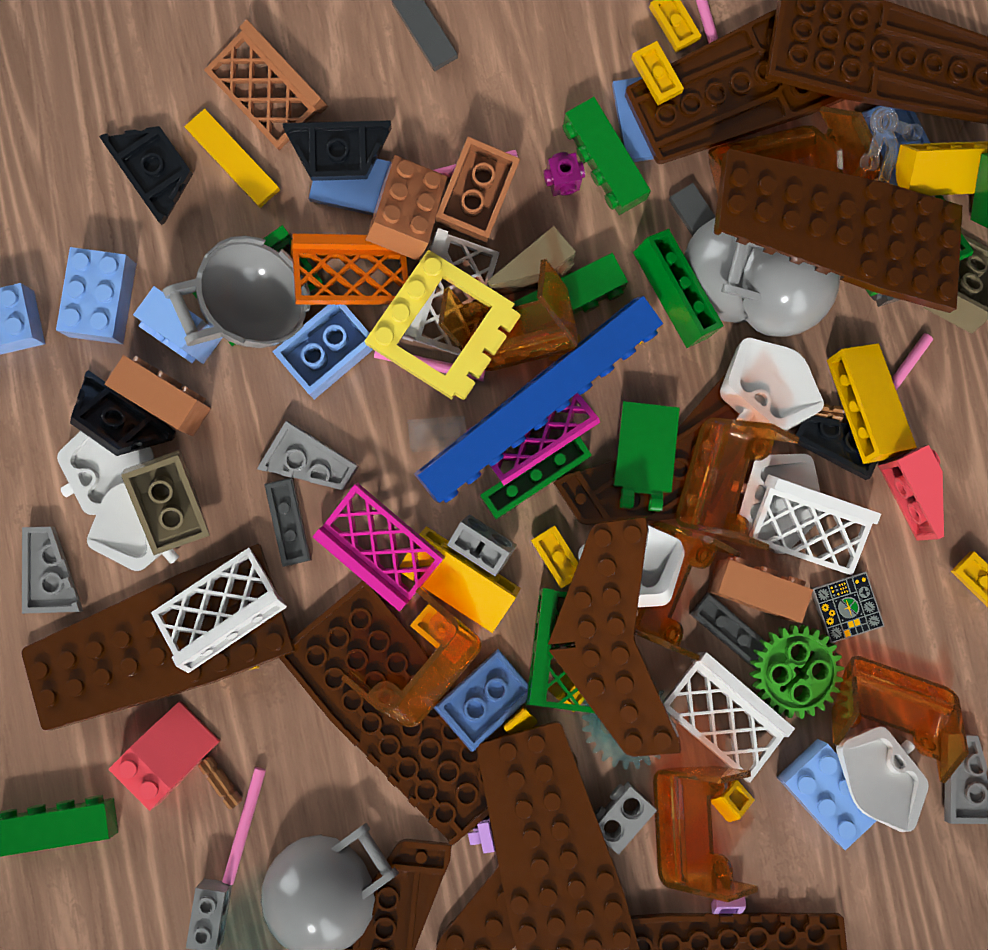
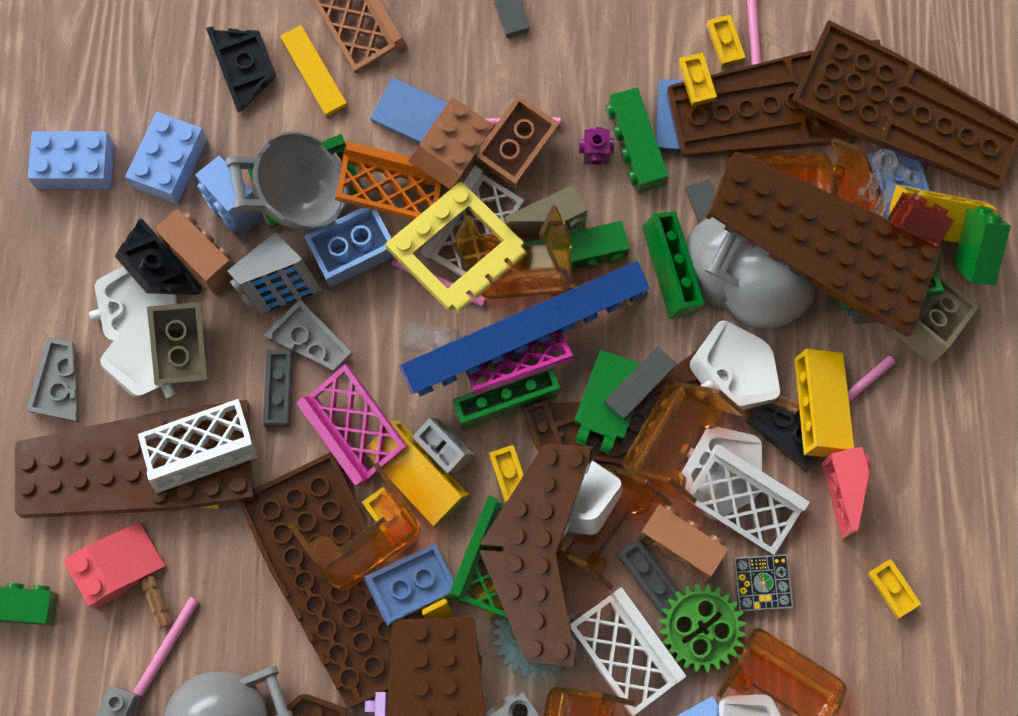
camera: 20 degrees right, 10 degrees down
black wing [283,120,392,181] -> none
none -> light grey slope [227,233,321,314]
none -> dark grey tile [604,346,677,421]
none -> clear red brick [887,192,955,247]

